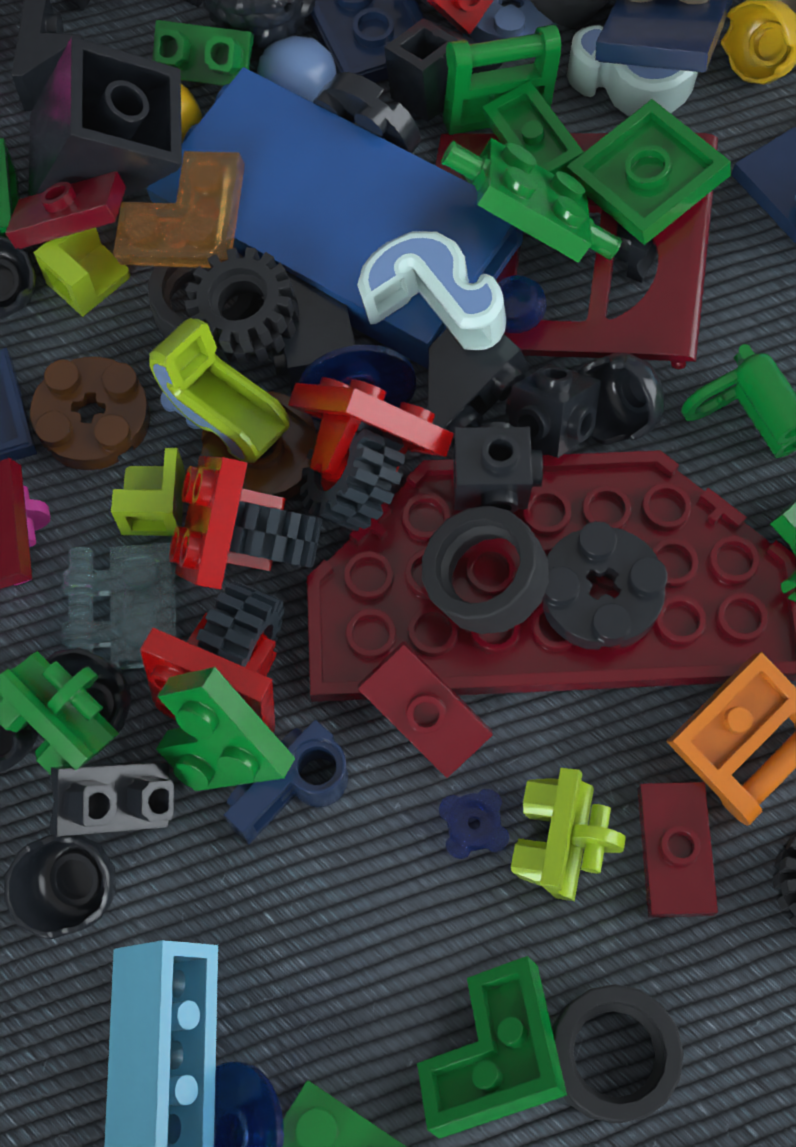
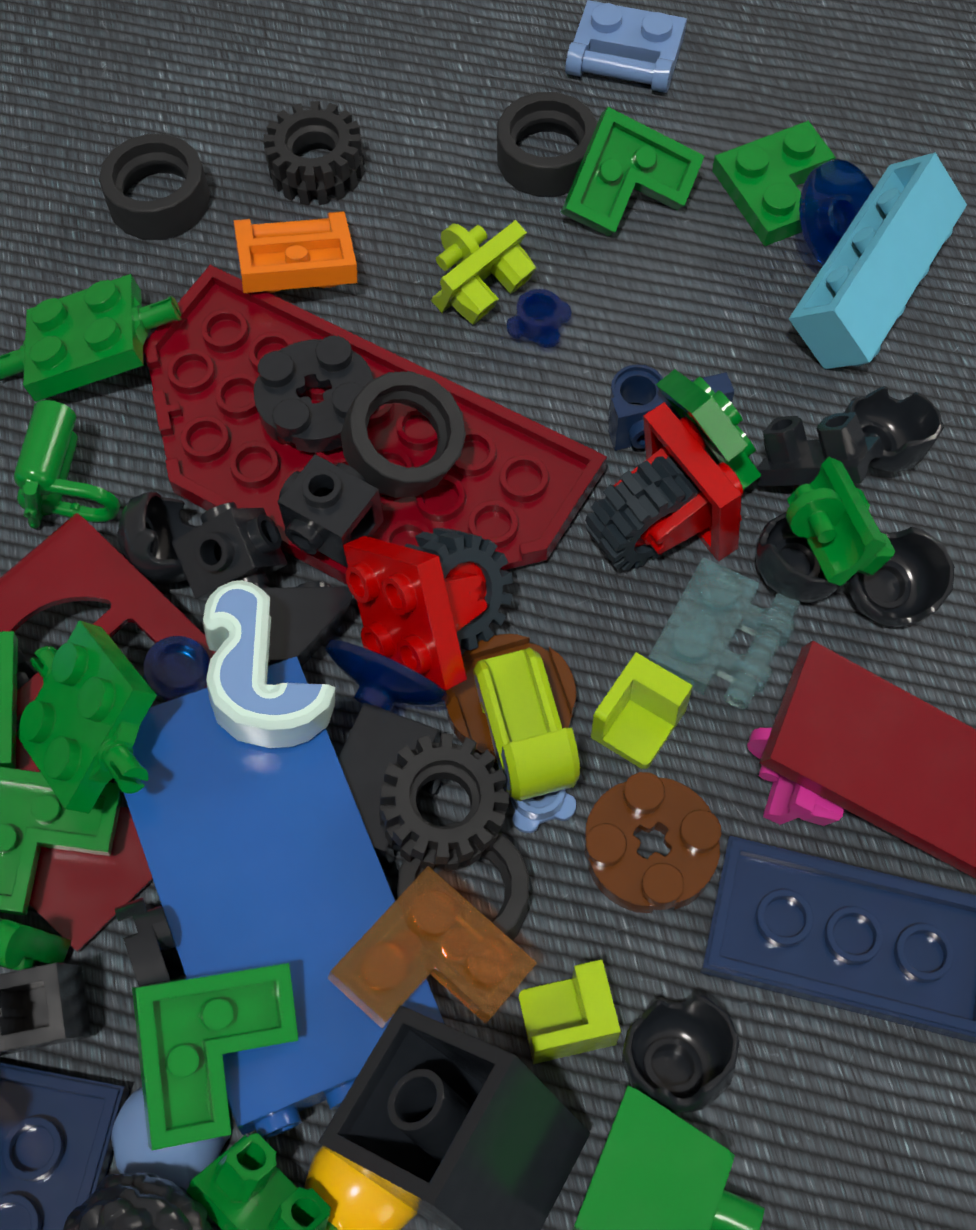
camera: 145 degrees left, 5 degrees down
dark red plate [5,171,126,249] -> none
red plate [169,456,323,590] -> none
dark red plate [358,640,493,778] -> none
dark red plate [637,782,718,918] -> none
none -> green plate [132,963,299,1151]

